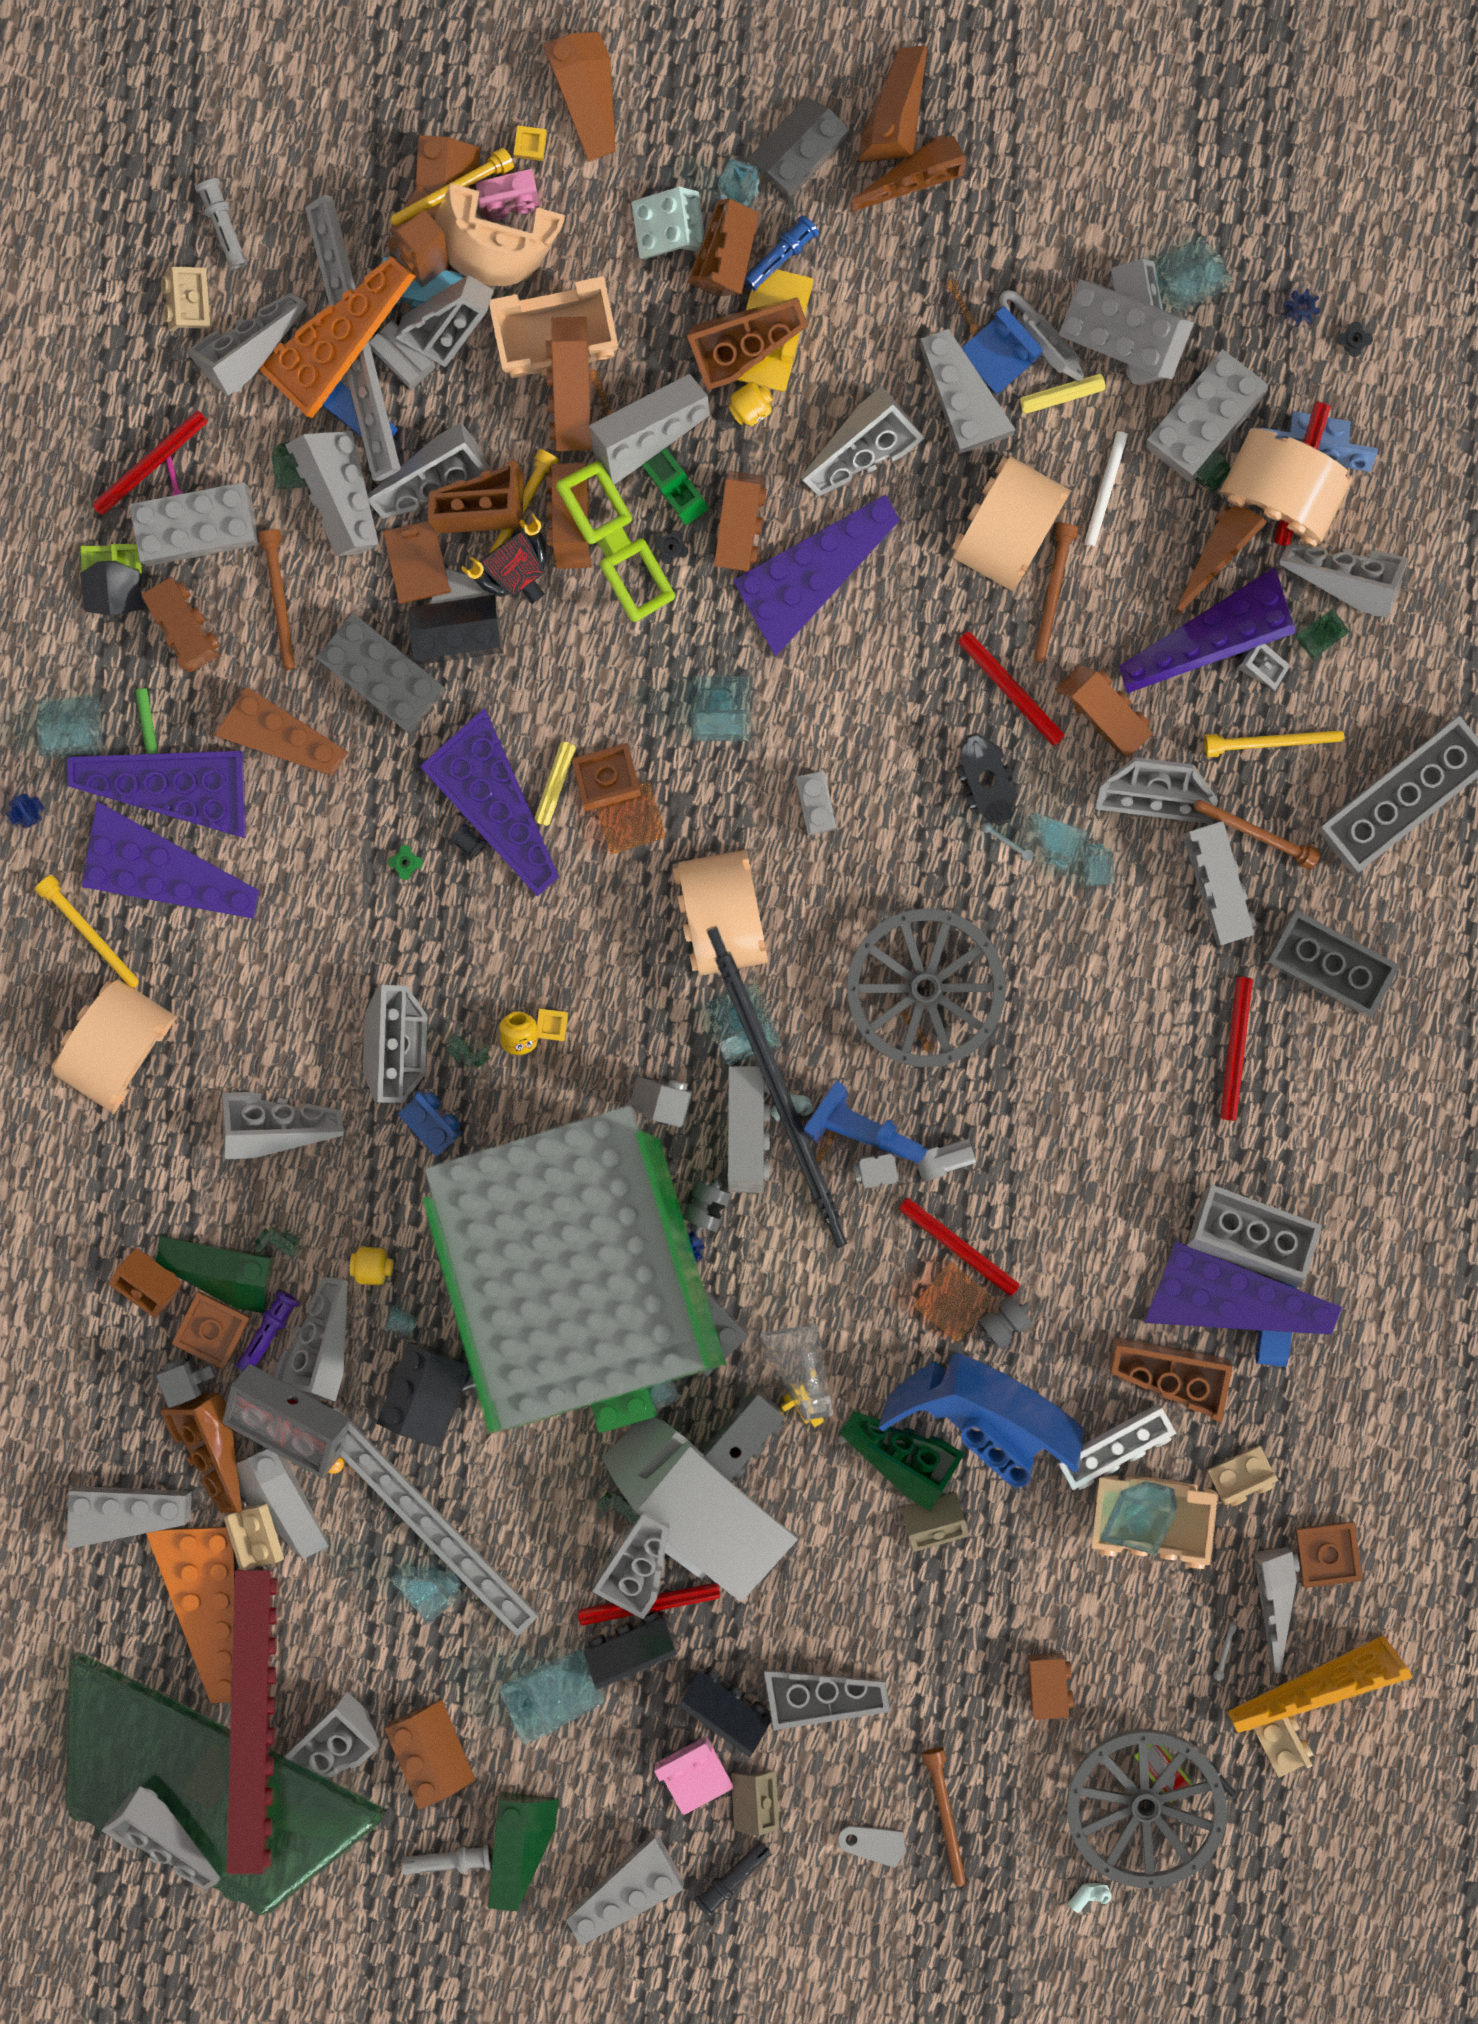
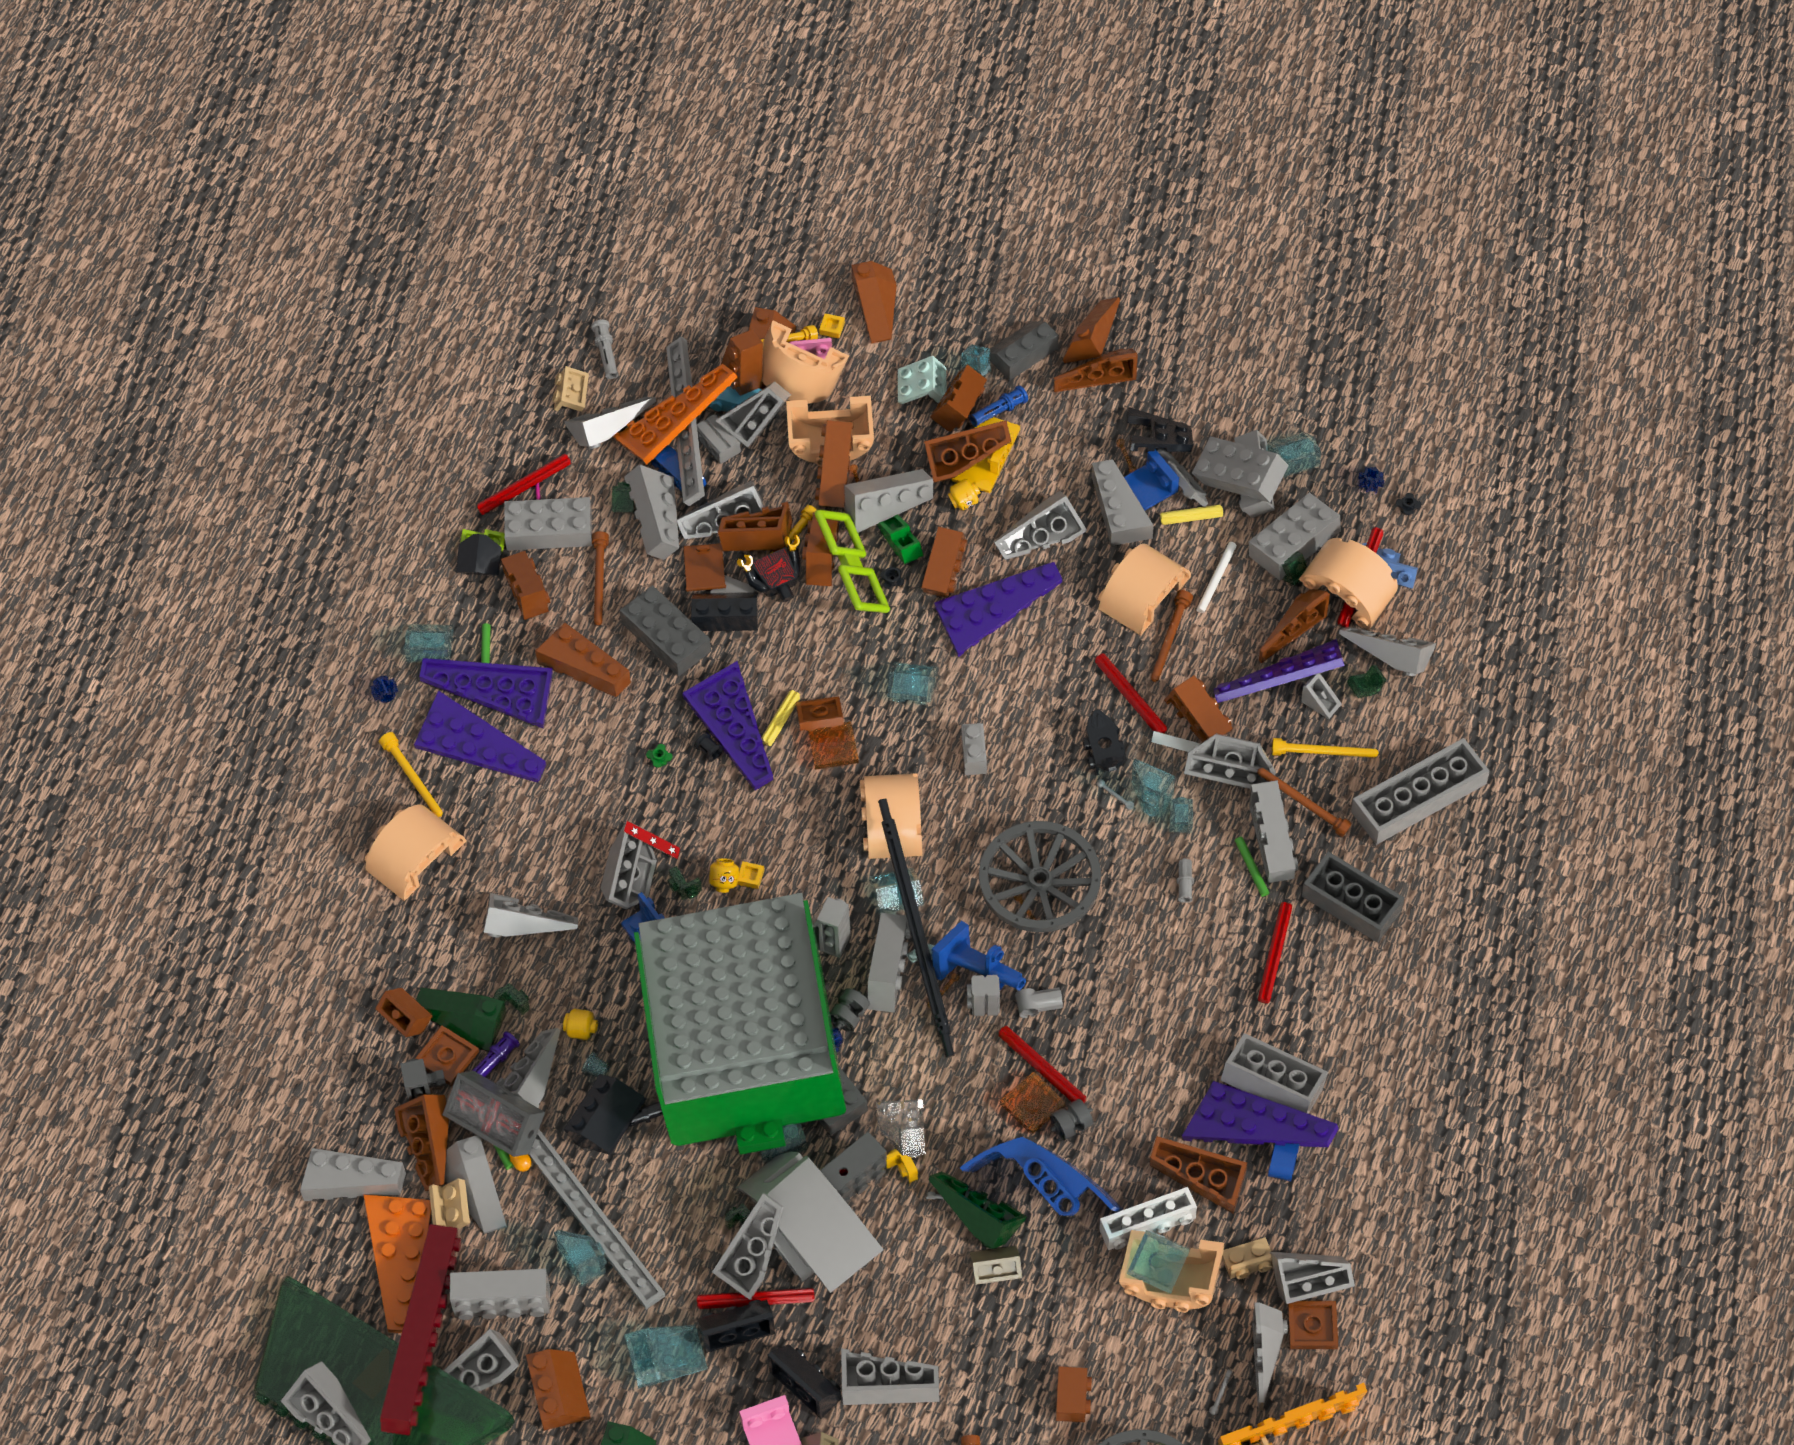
camera: 10 degrees right, 30 degrees down
none -> light grey brick [450,1269,550,1320]
none -> red sticker [624,821,680,859]
none -> black wing [1127,407,1193,452]
none -> white sticker [1151,731,1200,752]
none -> light grey axle [1176,858,1194,903]
none -> bright green bar [1235,837,1269,897]
none -> light grey wedge [1270,1252,1355,1304]

